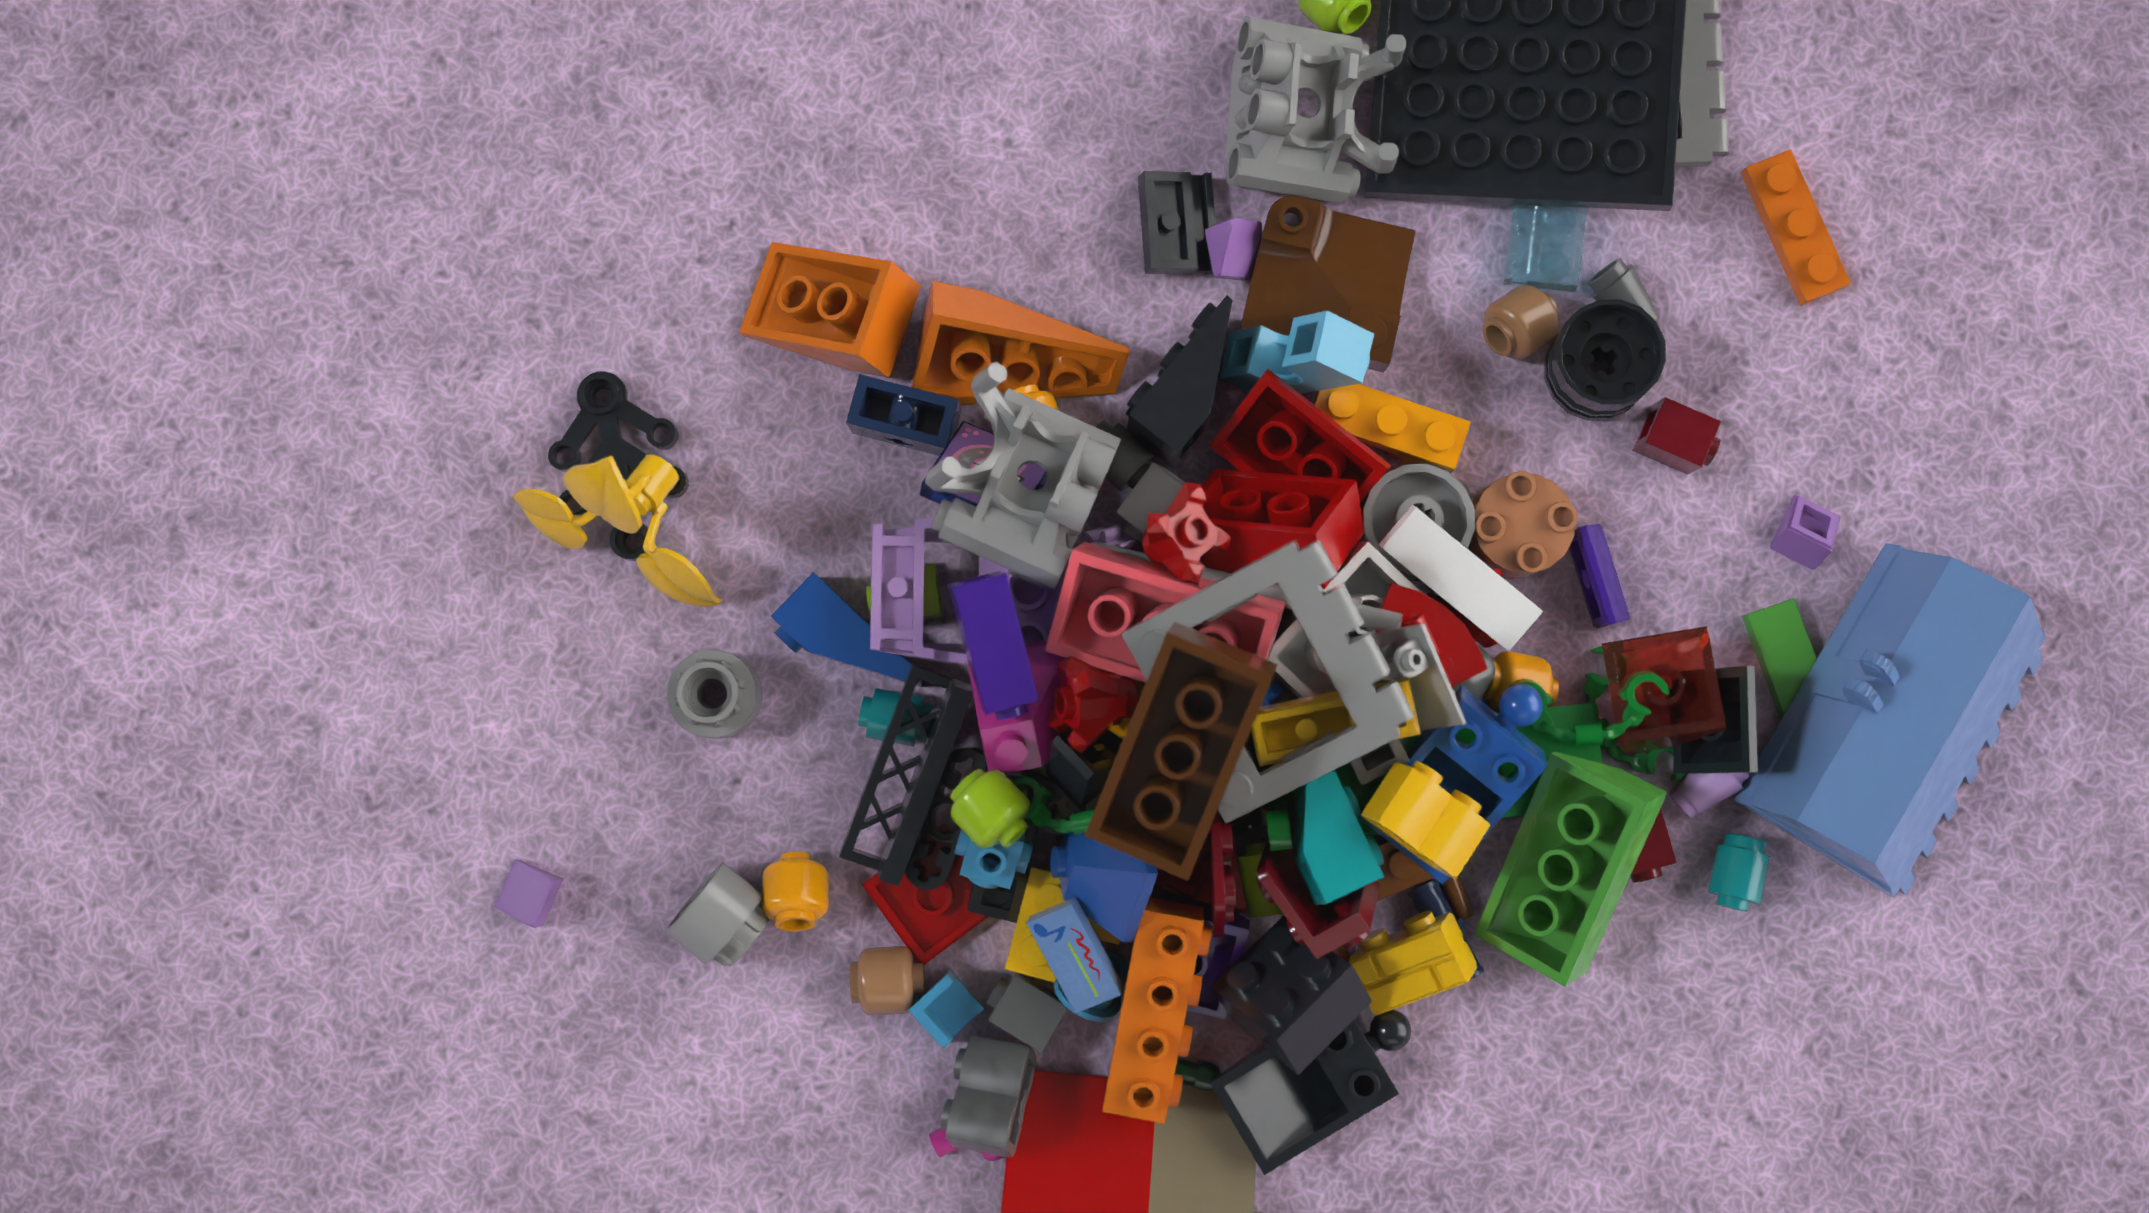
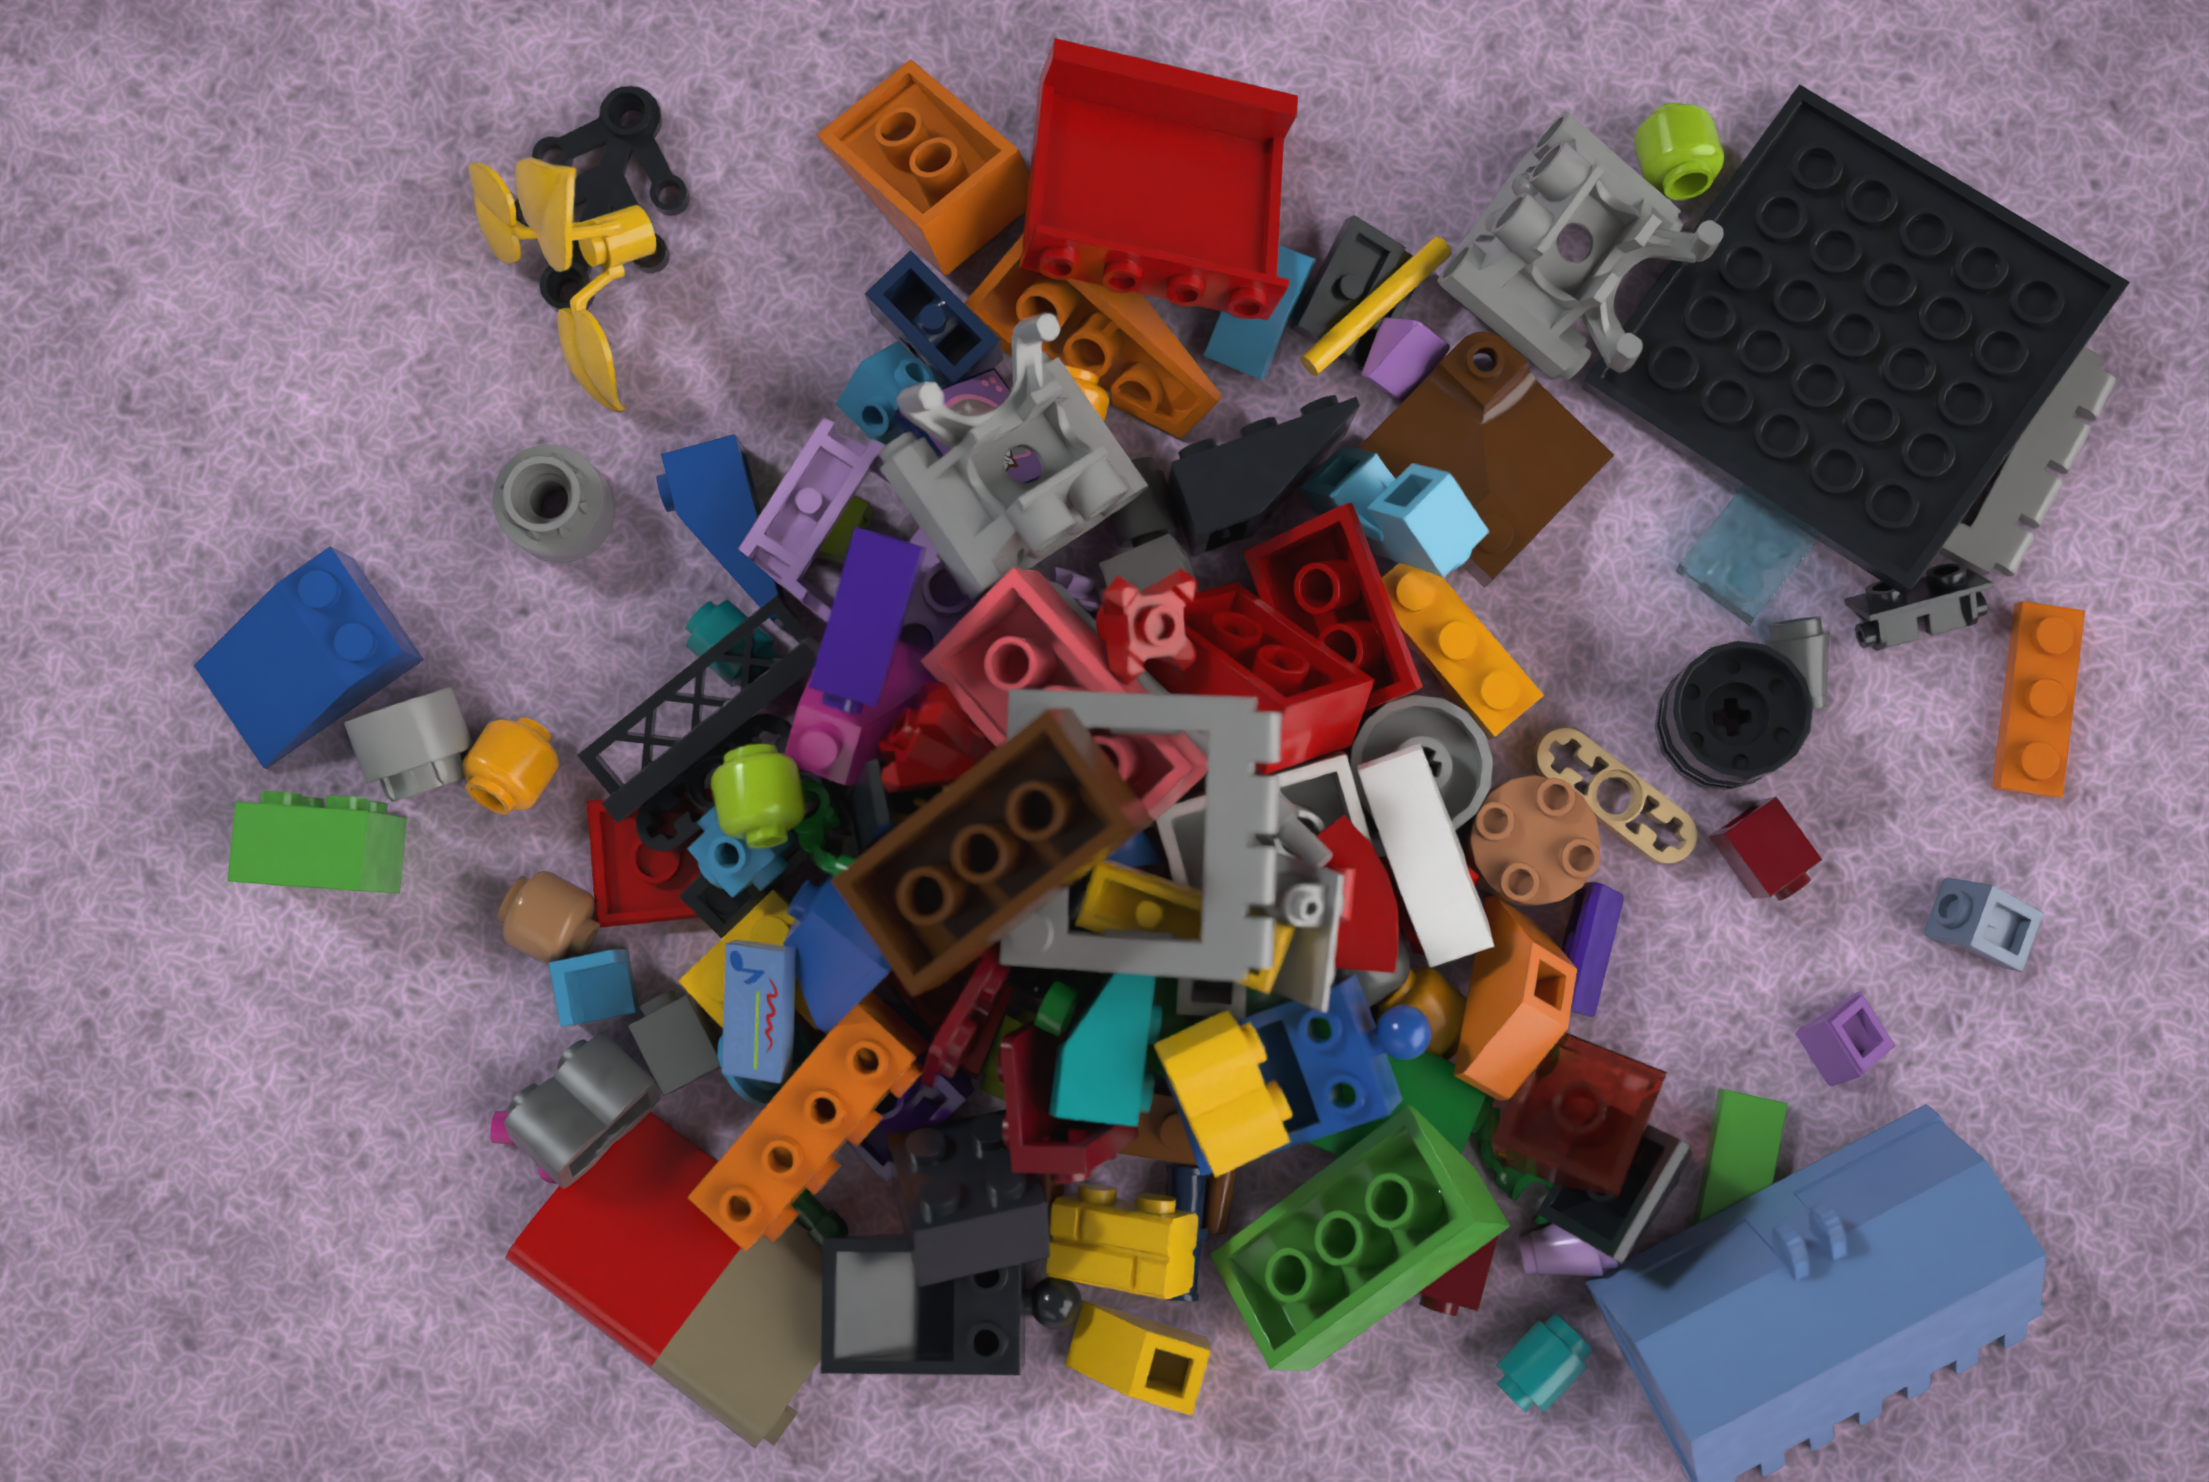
camera: 30 degrees right, 0 degrees up
medium lavender slope [495,859,563,928] -> none
medium nougat head [1483,285,1559,360] -> none
green piece [1507,670,1669,745] -> none
none -> blue slope [194,546,424,769]
none -> bright green brick [227,791,407,894]
none -> dark azure brick [836,341,947,445]
none -> red panel [1020,38,1298,321]
none -> yellow slope [1065,1299,1211,1416]
none -> dark azure slope [1203,244,1316,379]
none -> yellow bar [1300,236,1452,376]
none -> orange slope [1454,895,1577,1101]
none -> tan beam [1532,728,1697,864]
none -> black hinge [1844,563,1993,651]
none -> sand blue bracket [1924,878,2044,972]

